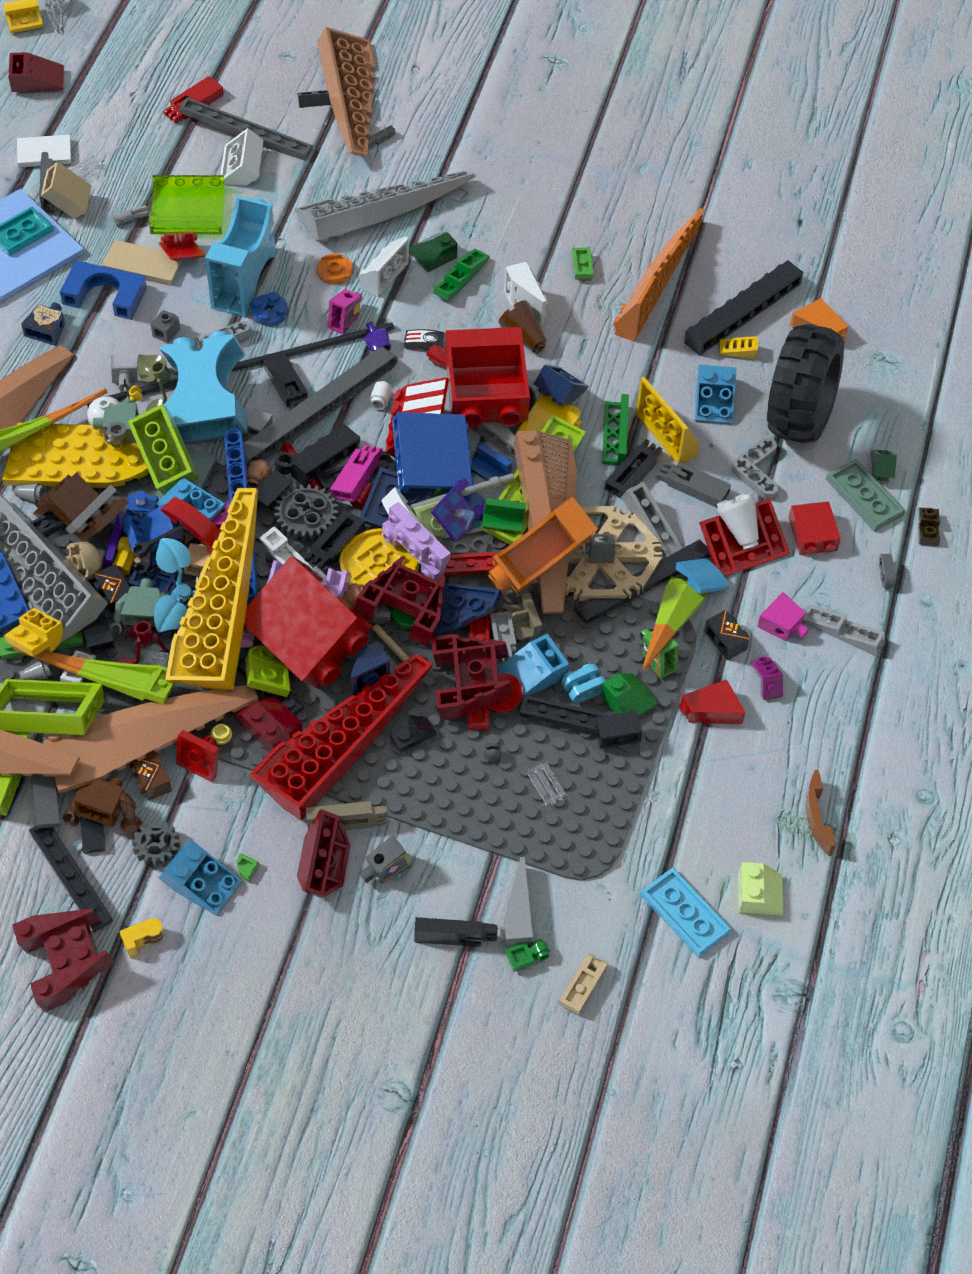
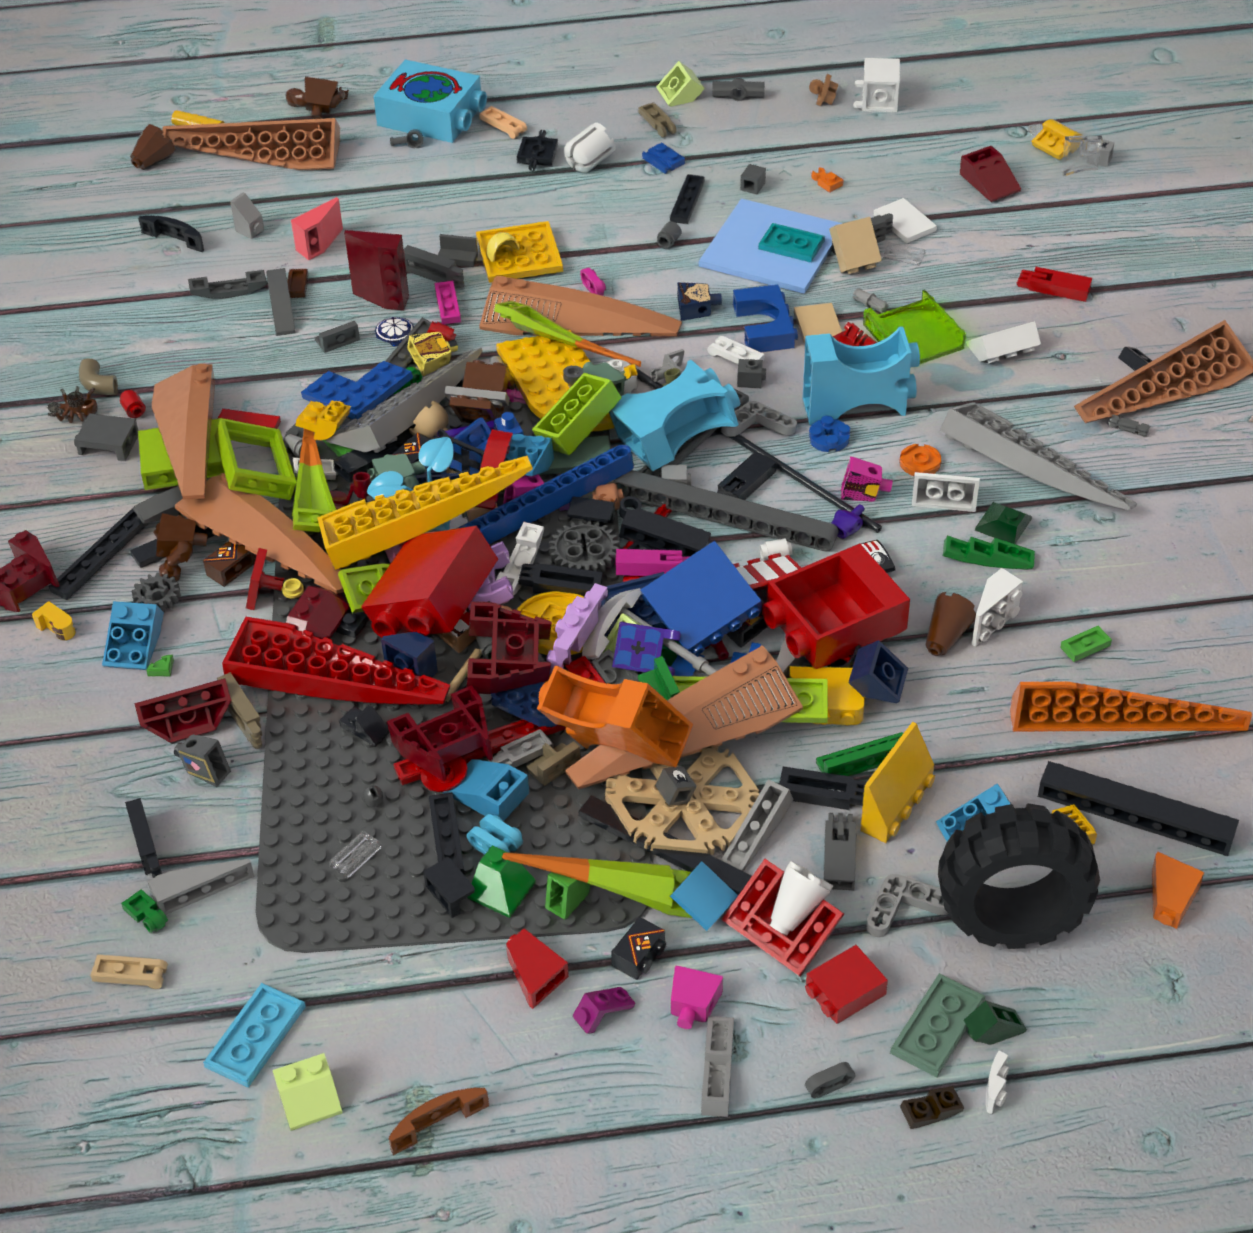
camera: 70 degrees right, 10 degrees down
dark grey tile [179,97,313,161] -> none
none -> white plate [707,336,764,364]
none -> white slope [986,1051,1009,1114]

